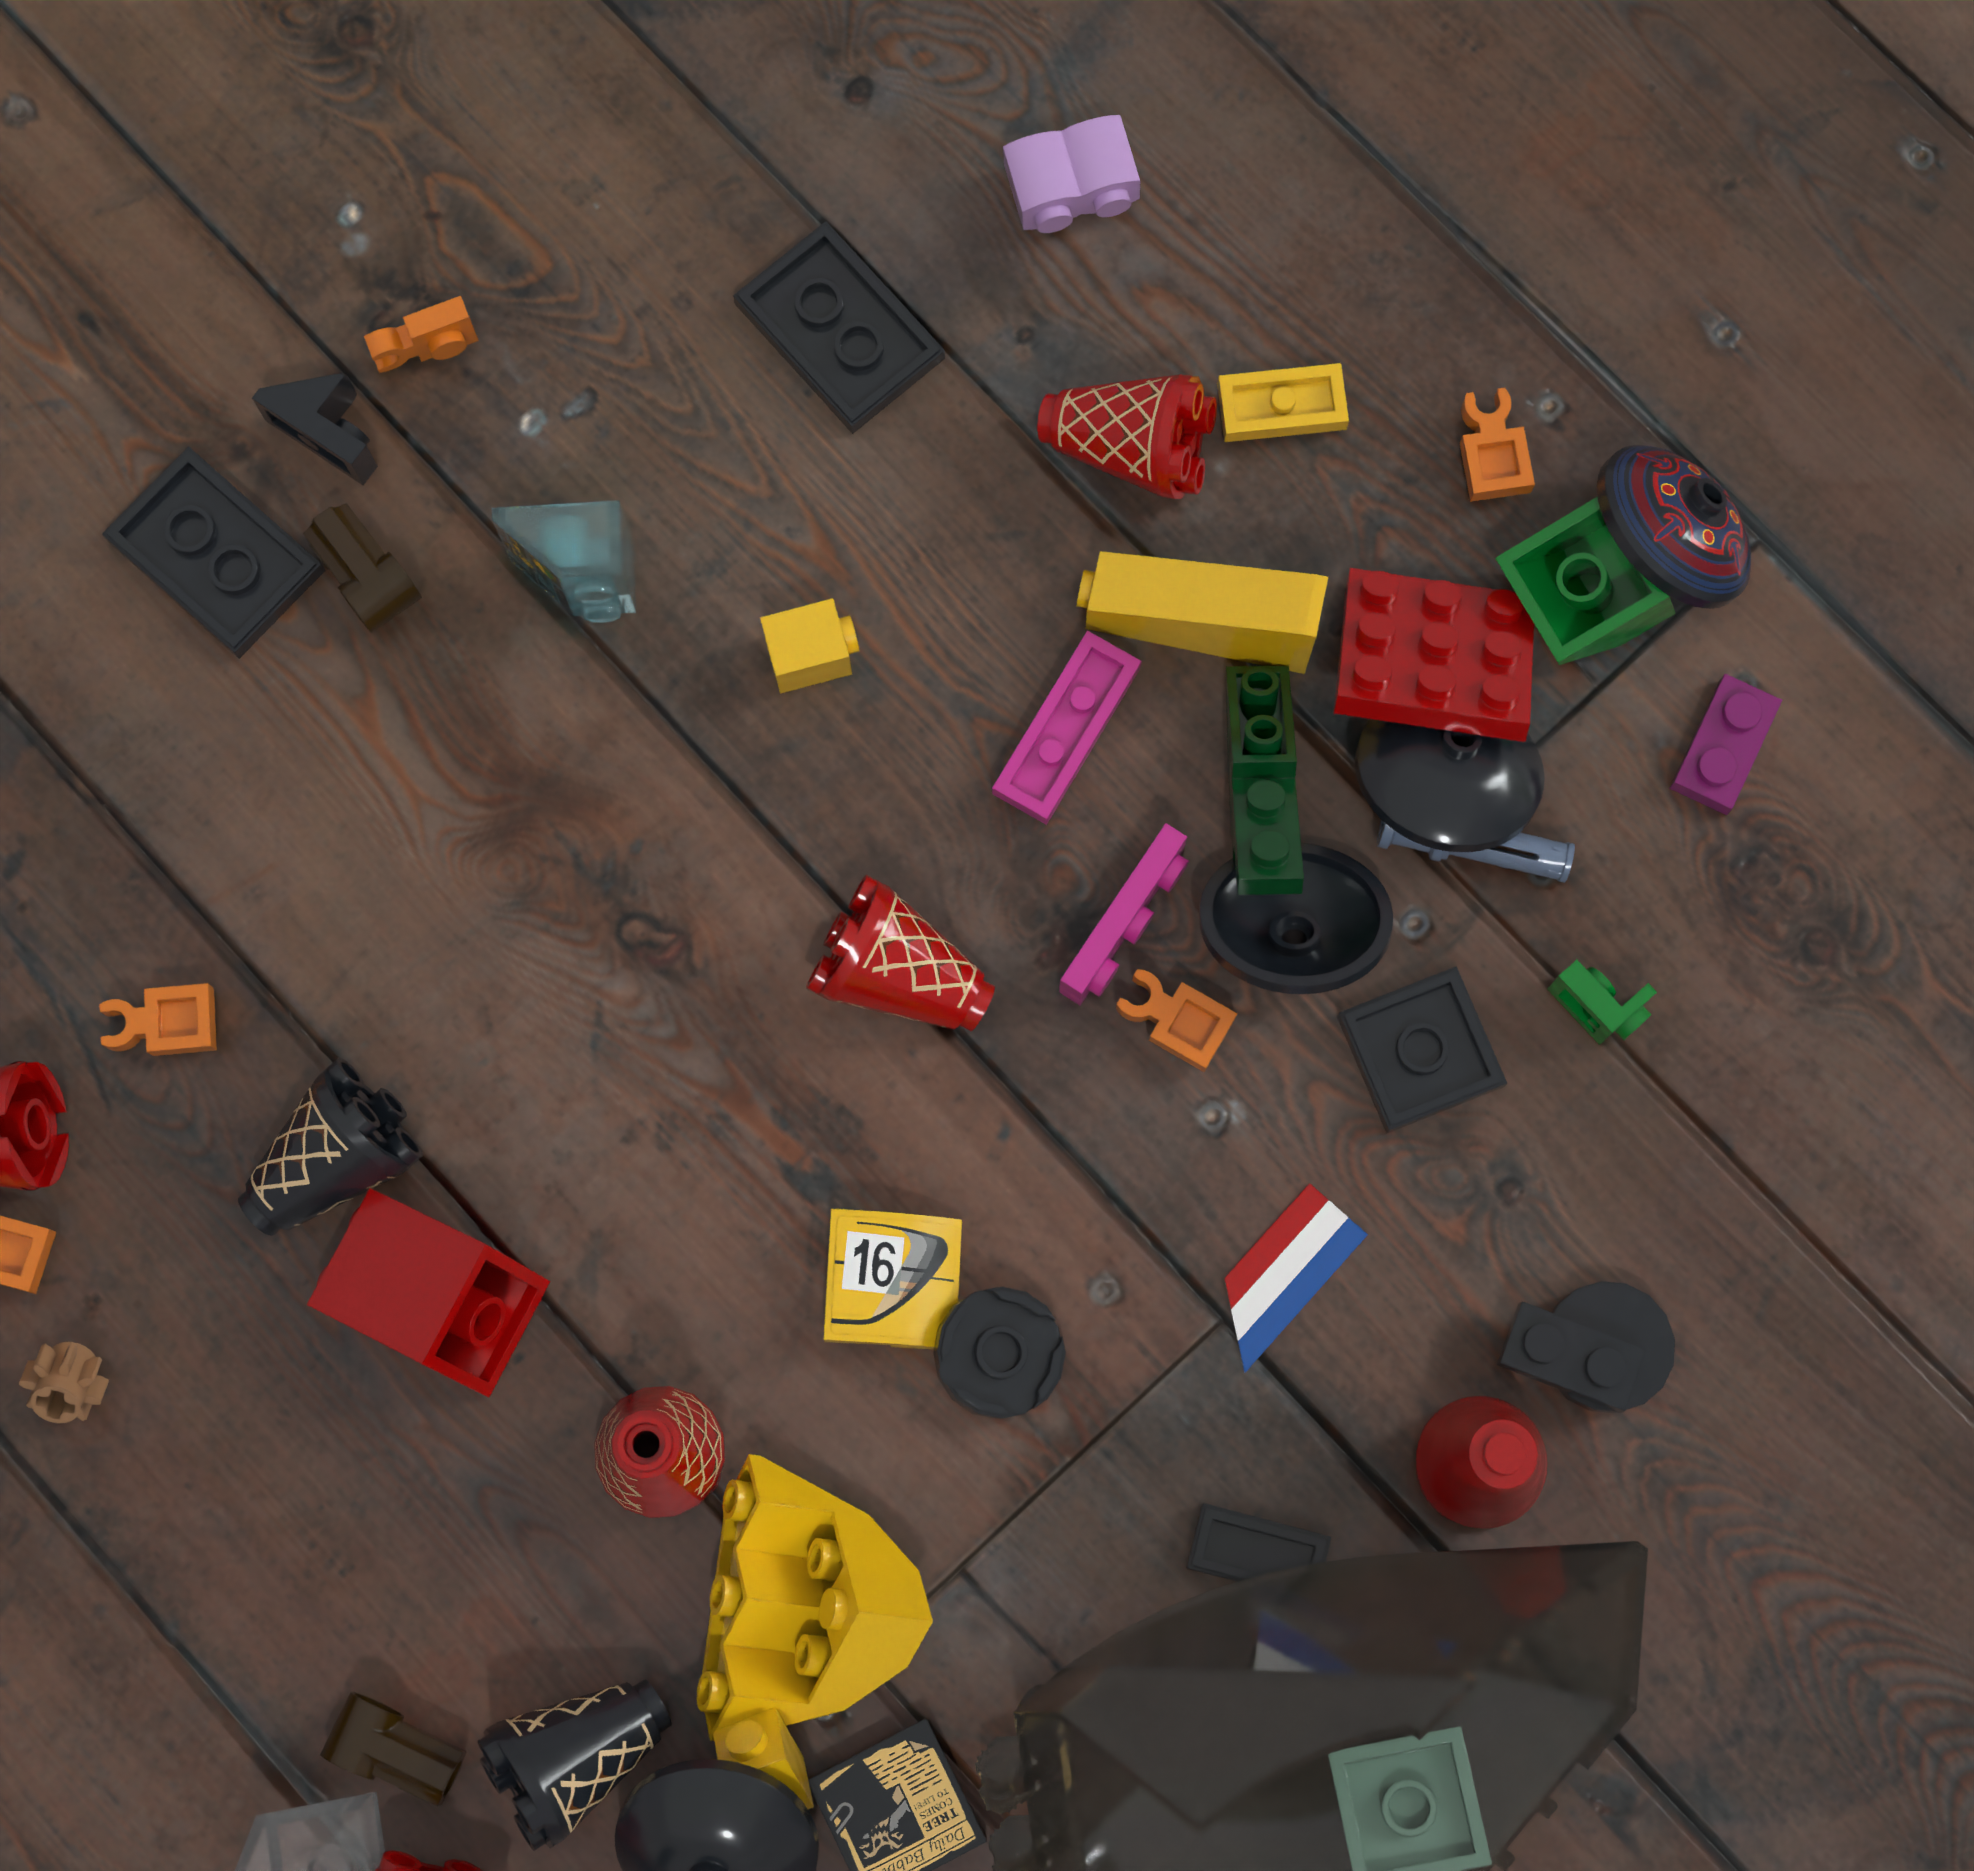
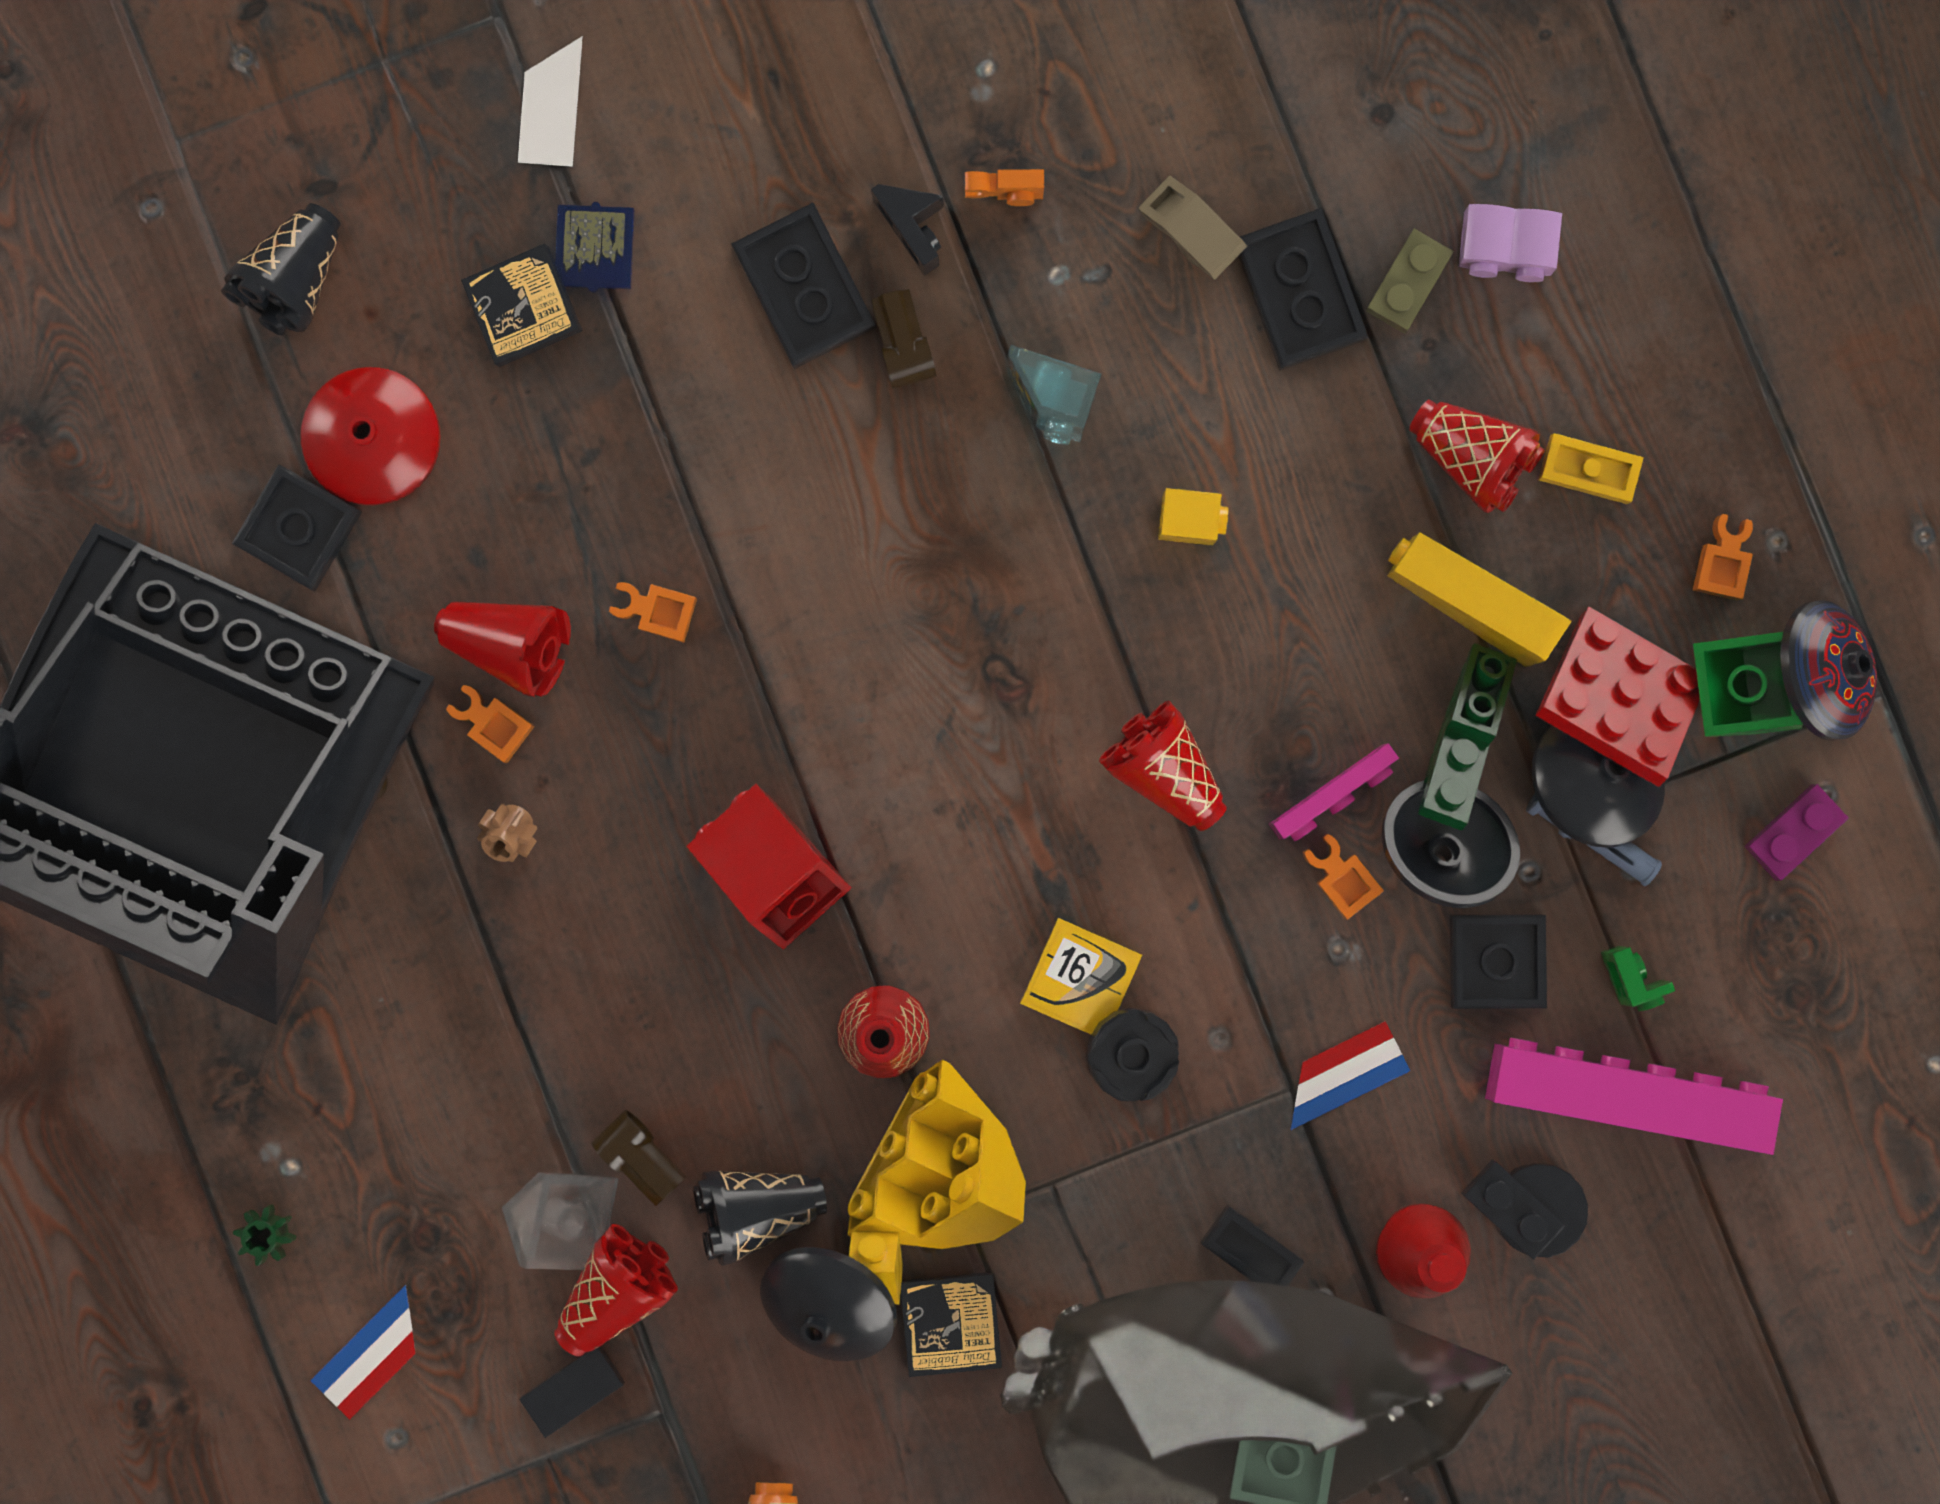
camera: 25 degrees right, 10 degrees up
black cone [238,1058,423,1236] -> none
dark pink plate [992,631,1142,825] -> none
none -> dark tan slope [1138,175,1247,280]
none -> olive plate [1365,228,1454,334]
none -> dark pink brick [1485,1037,1783,1155]

